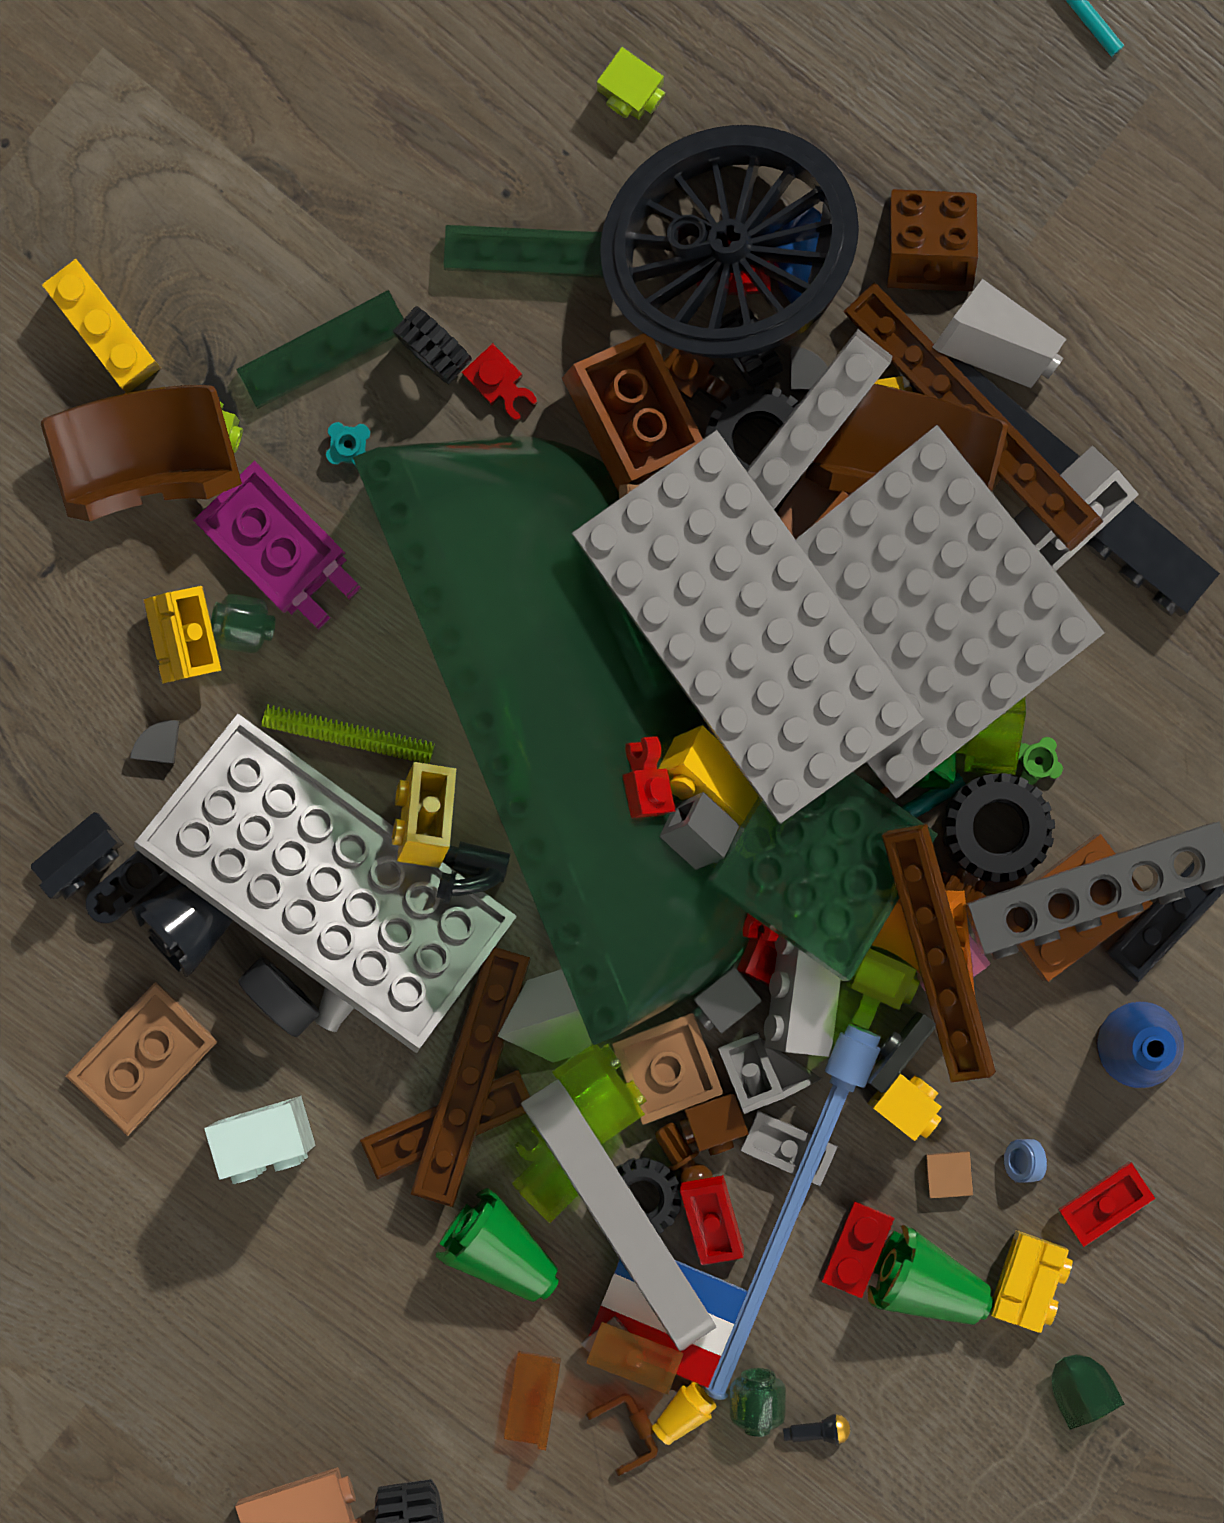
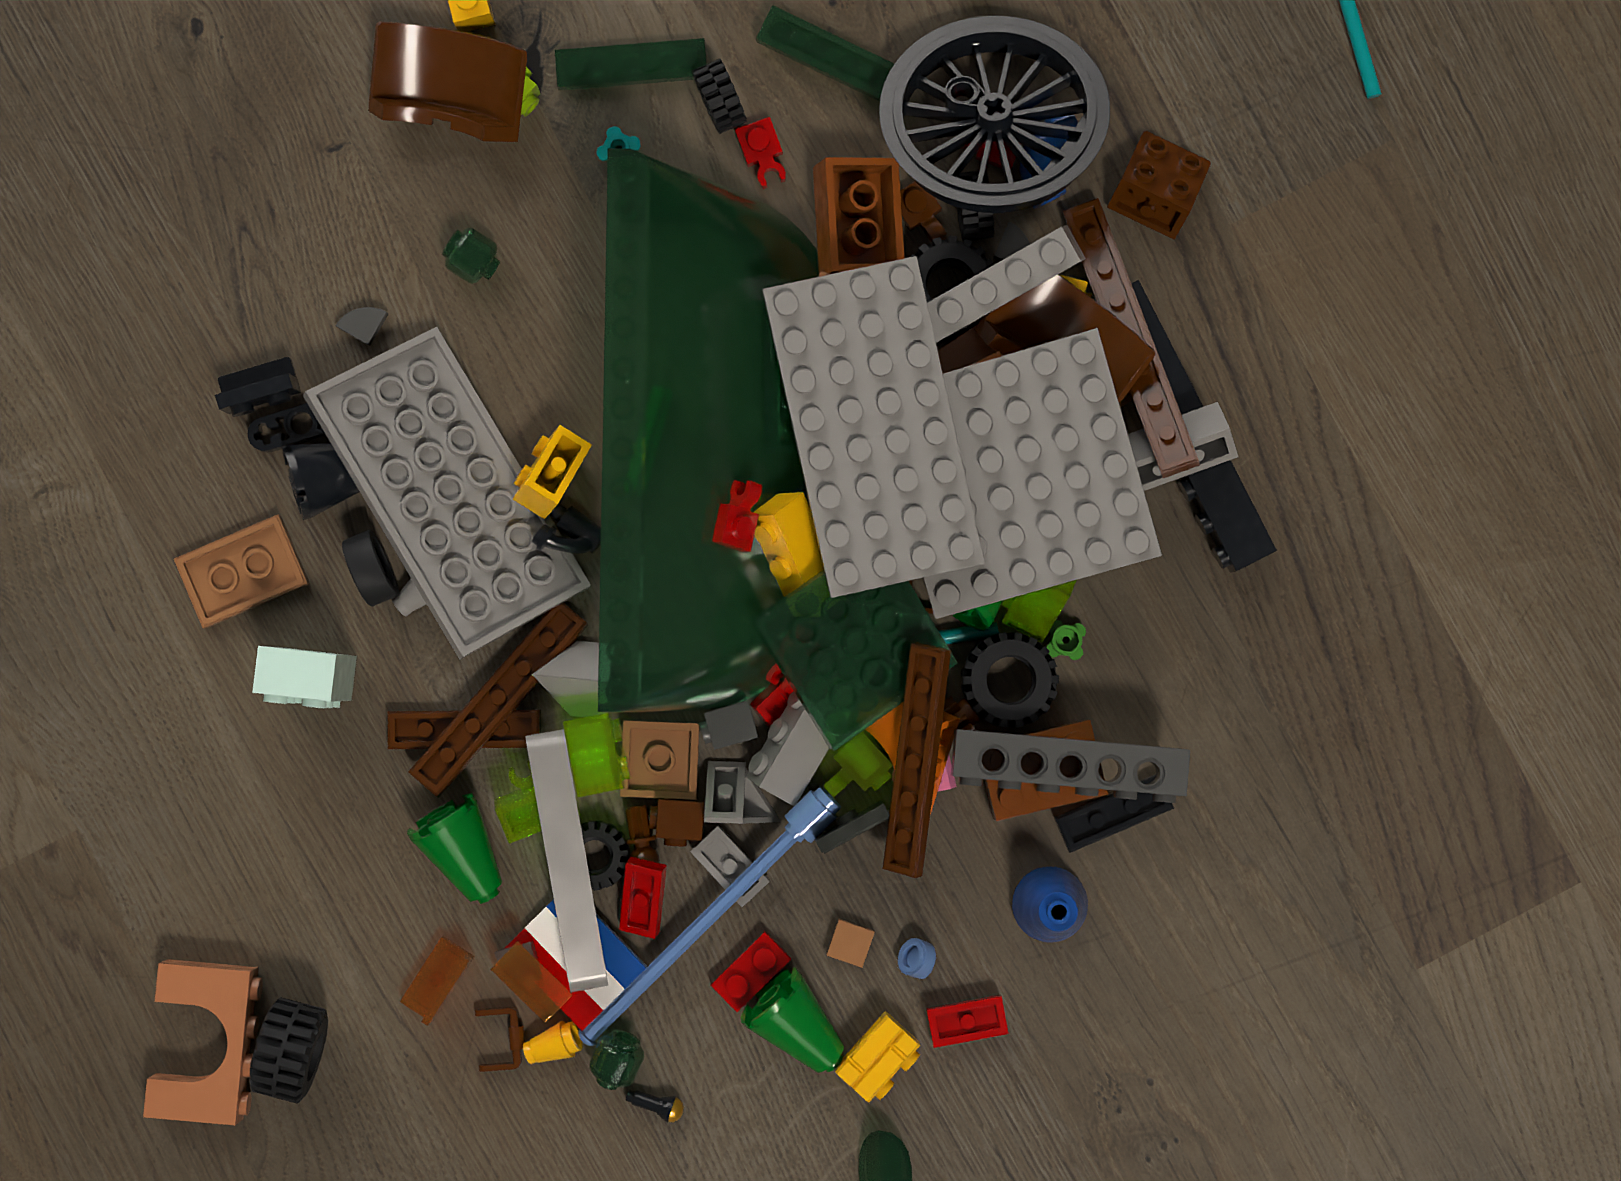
camera: 20 degrees right, 0 degrees up
yellow brick [143,586,221,684] -> none
magenta tile [193,460,361,630] -> none
lime axle [261,704,435,764] -> none
dark grey brick [659,792,740,870] -> none
yellow brick [867,1074,942,1141] -> none
light grey slope [933,279,1066,388] -> none

